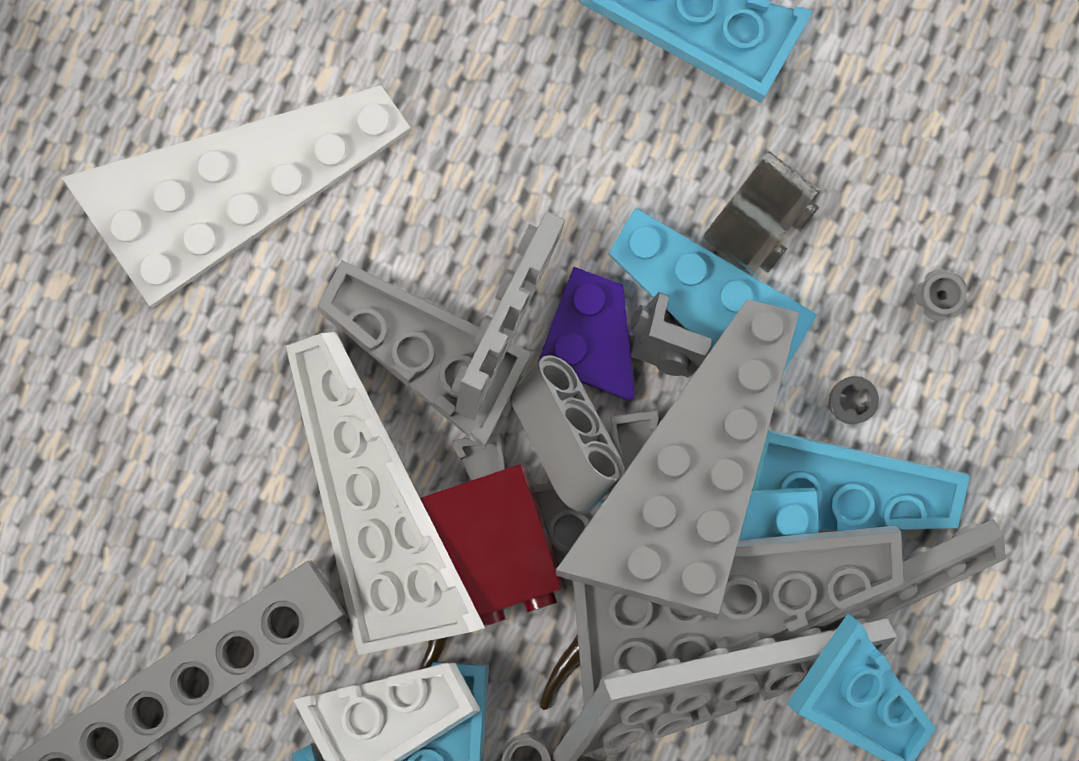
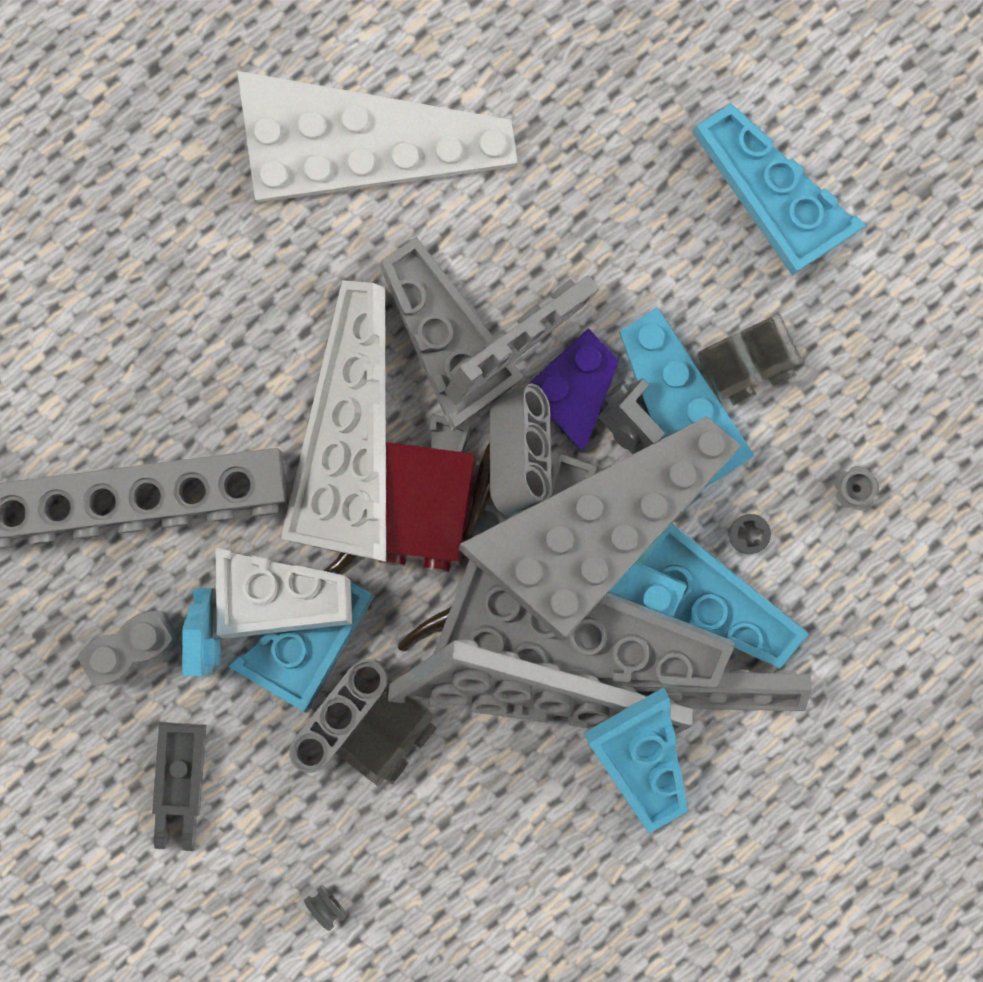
camera: 20 degrees right, 0 degrees up
none -> dark brown animal [464,442,491,540]

